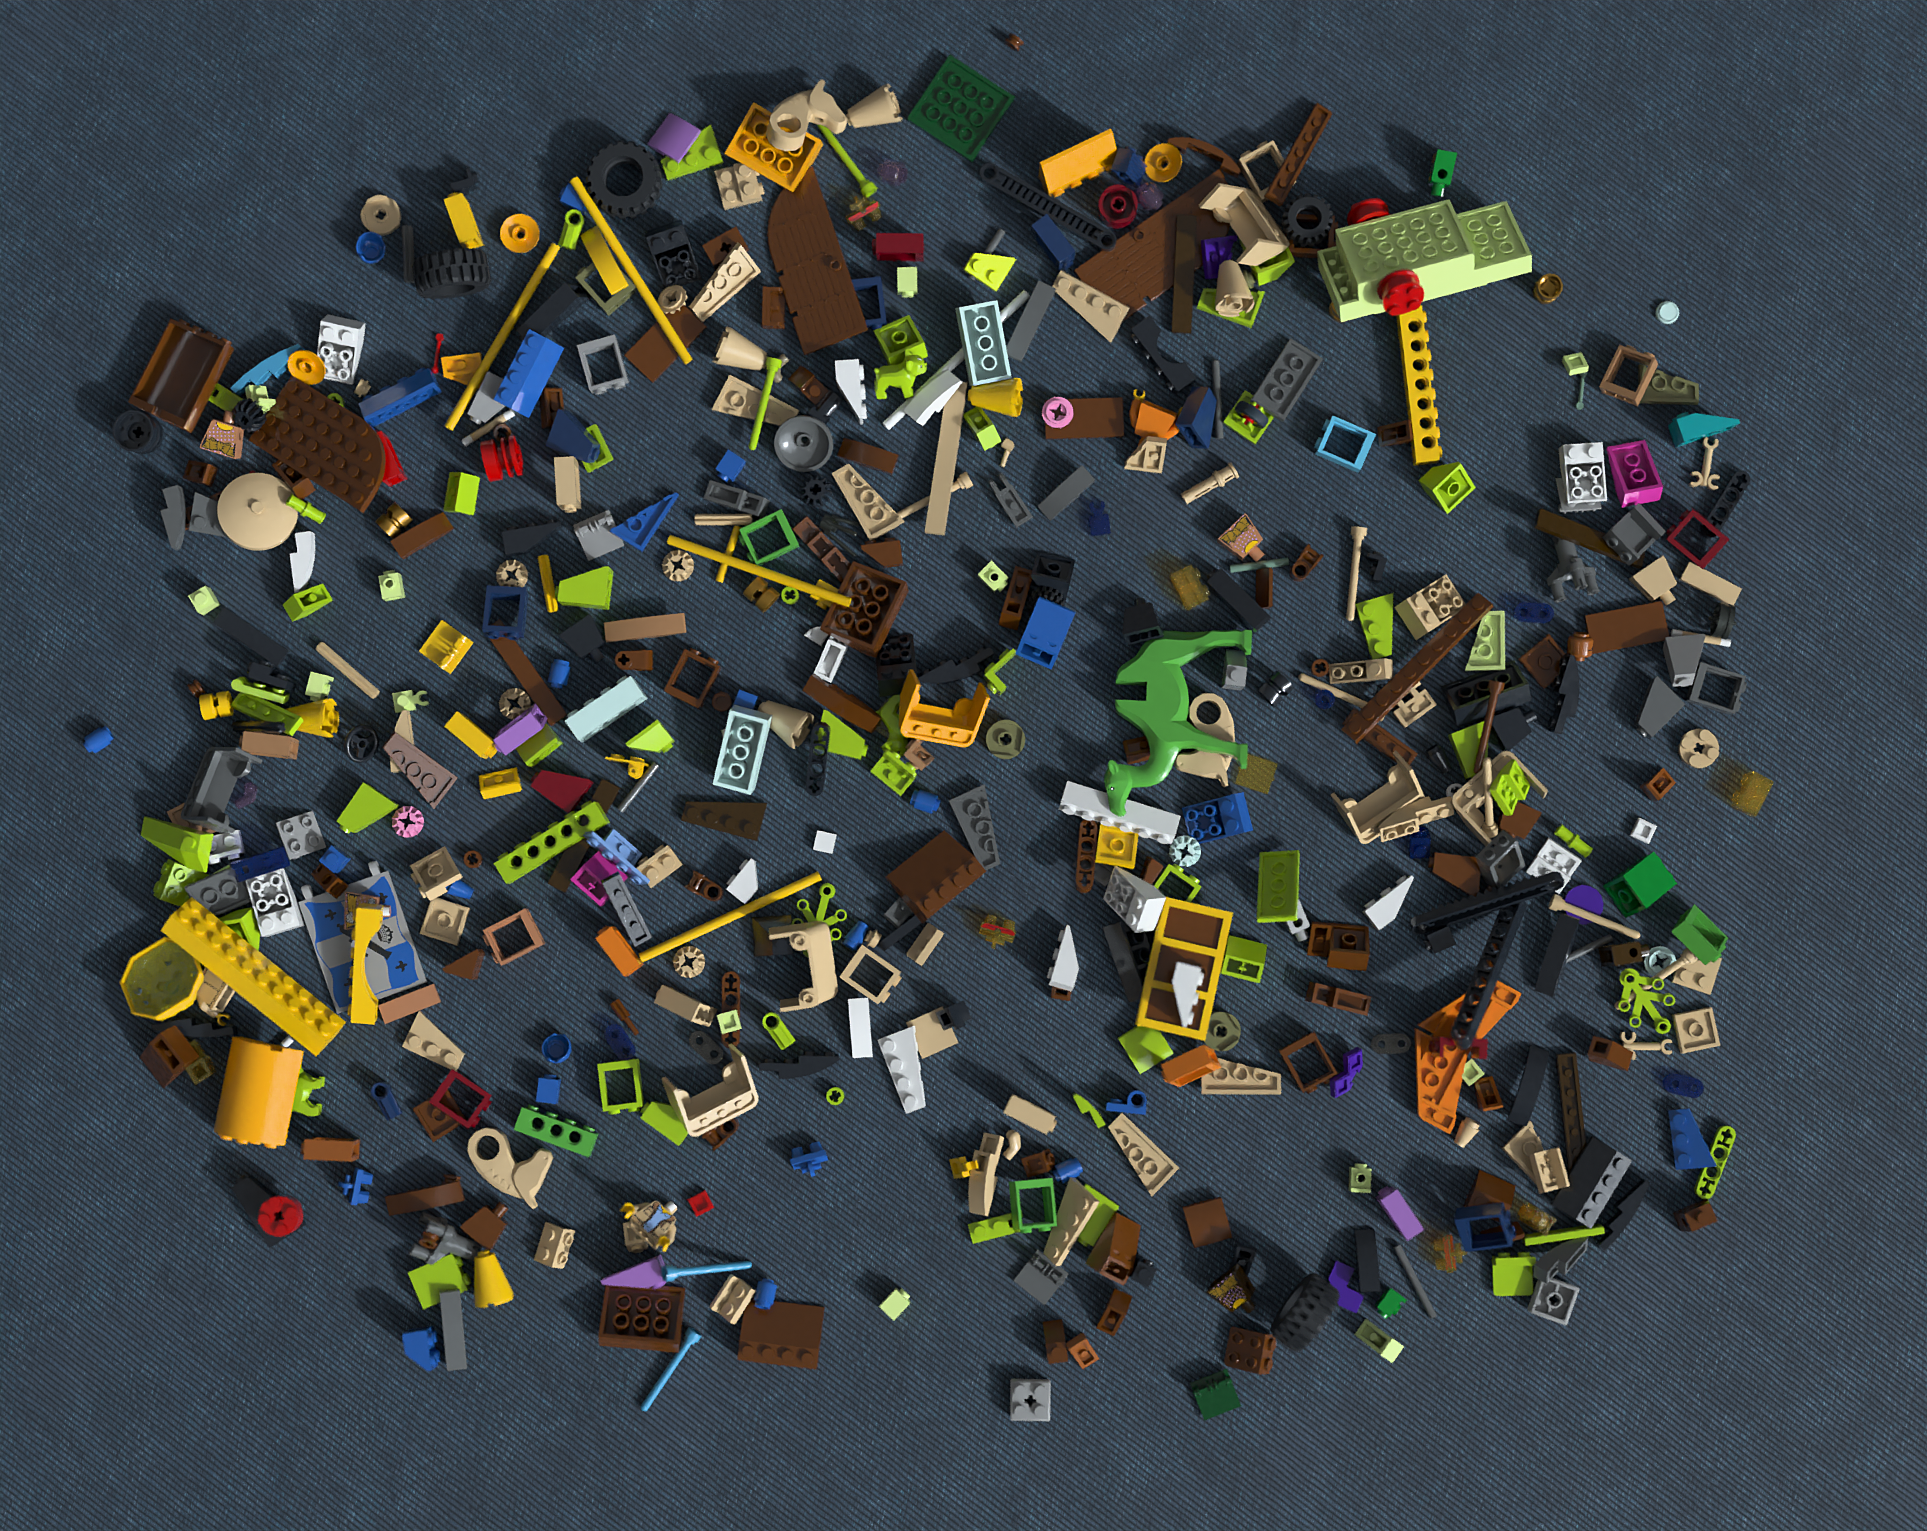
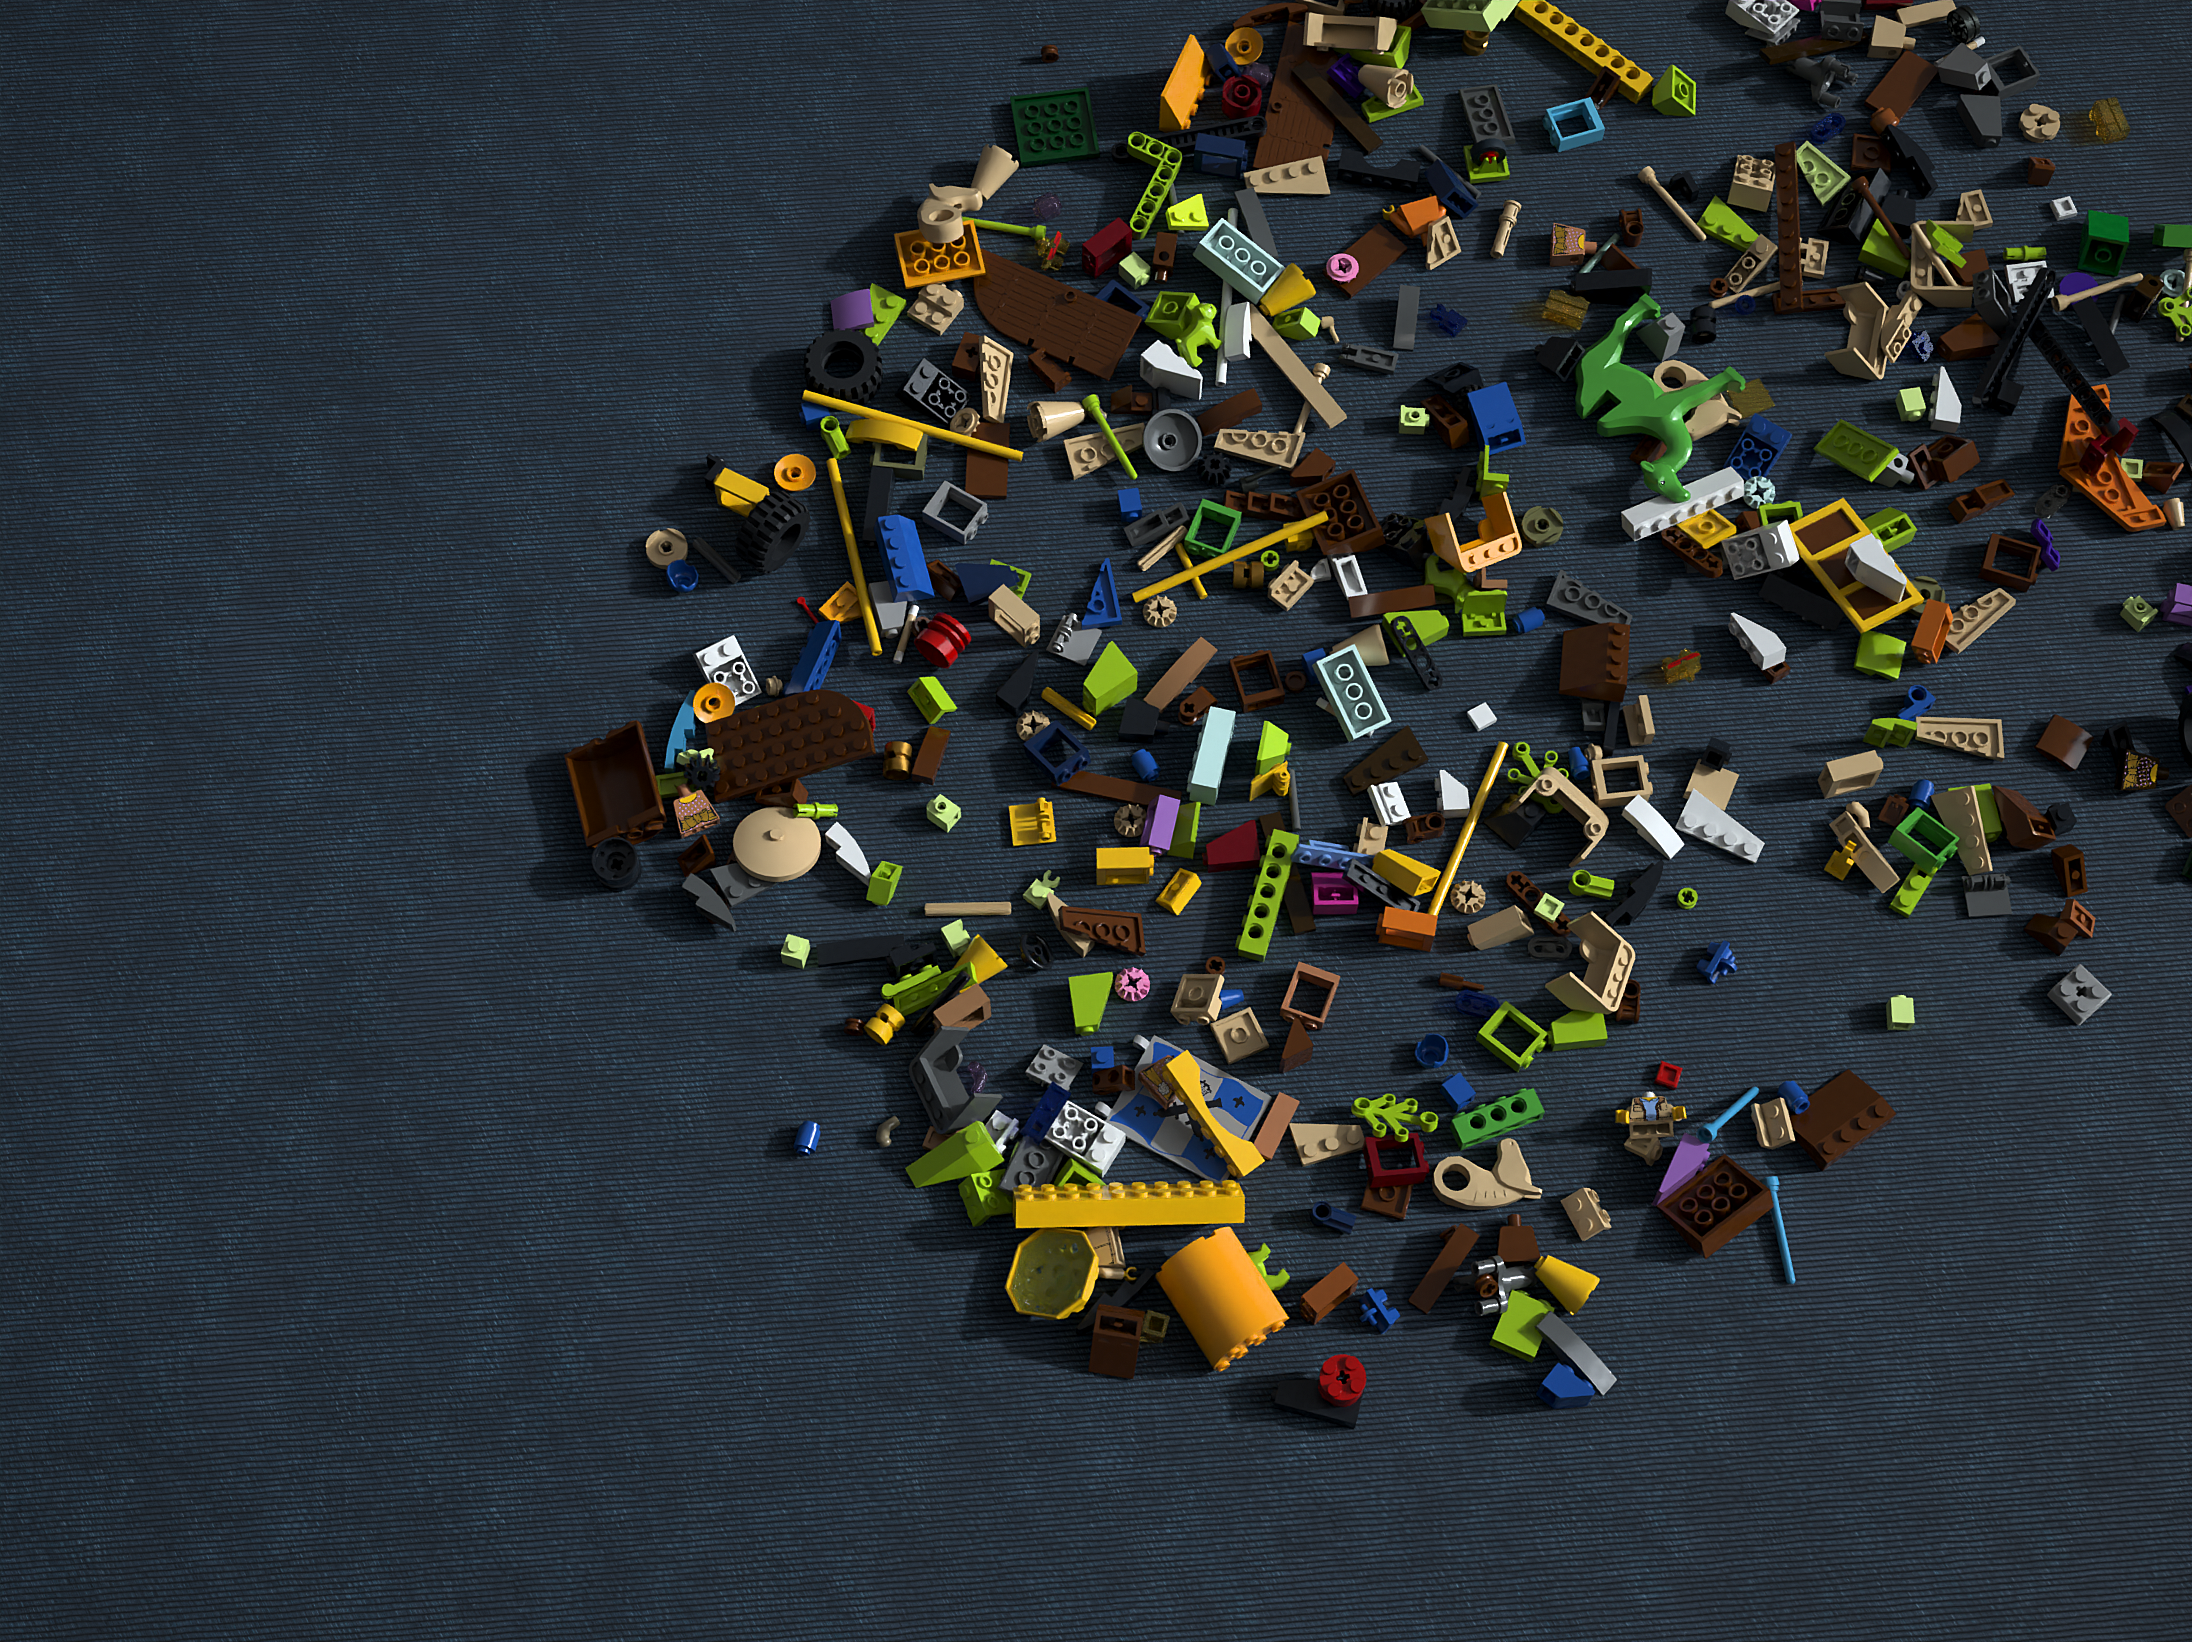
camera: 45 degrees left, 20 degrees down
none -> dark tan arm [876,1115,901,1147]
none -> lime beam [1127,132,1182,240]
none -> reddish brown torso [1153,232,1178,284]
none -> tan bracket [1268,560,1314,612]
none -> lime plant [1351,1094,1438,1142]
none -> white plate [1367,782,1411,827]
none -> yellow slope [1371,849,1441,897]
none -> yellowish green brick [1895,387,1926,422]
none -> tan wing [1956,189,1993,231]

